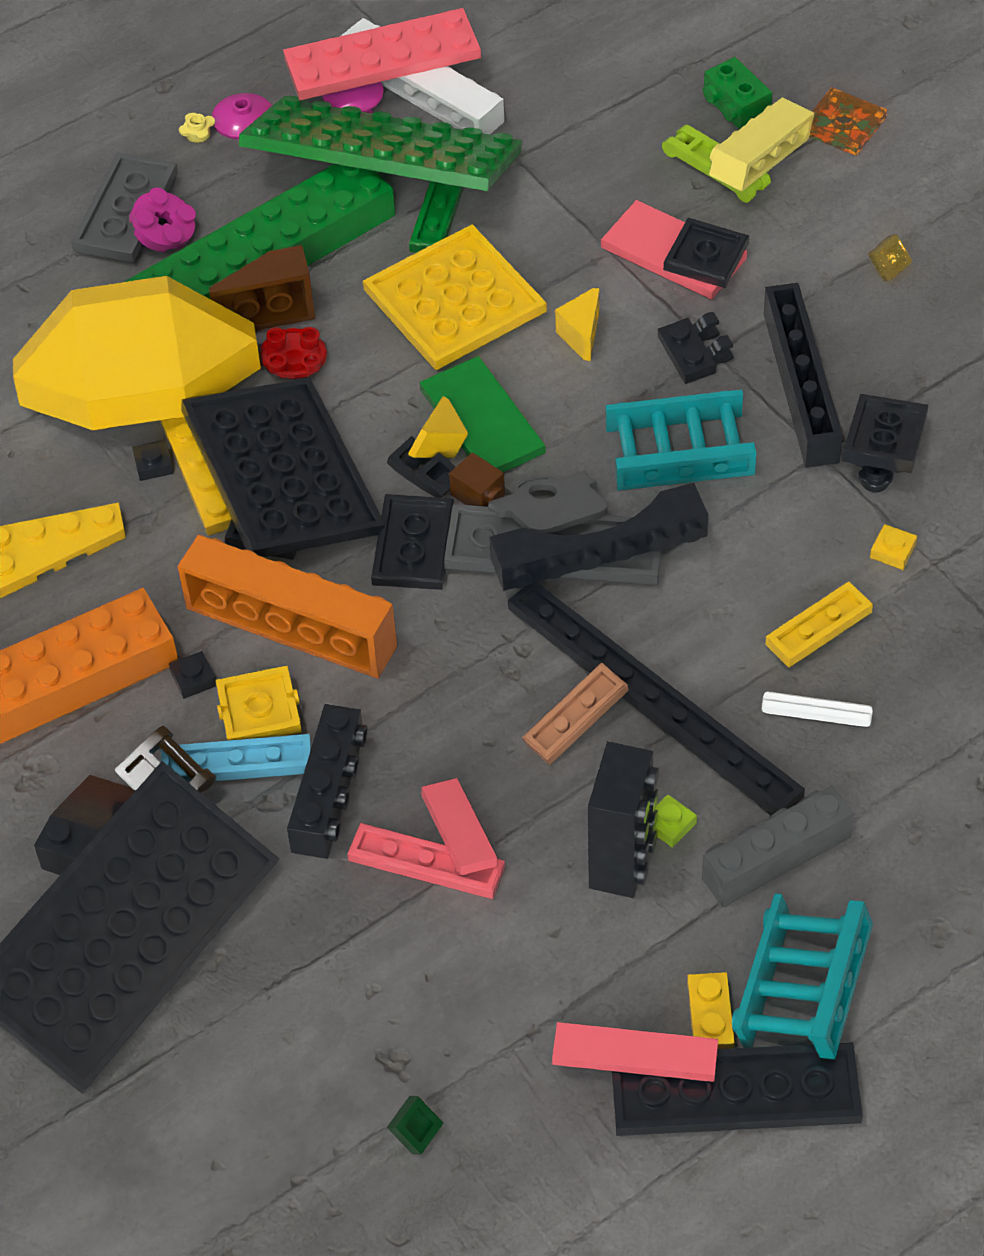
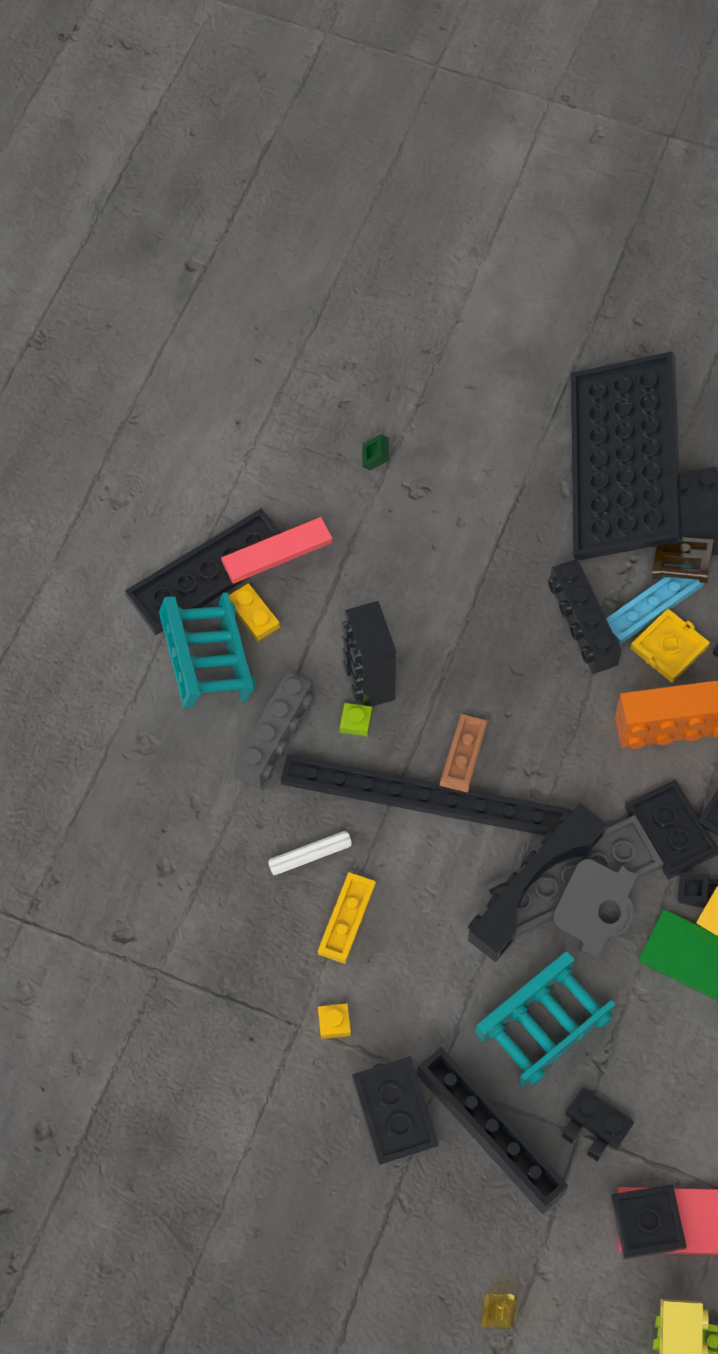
camera: 145 degrees right, 10 degrees up
coral tile [348,823,505,899] -> none
coral tile [421,778,497,876] -> none
reddish brown brick [449,452,505,507] -> none
yellow slope [555,288,600,361] -> none

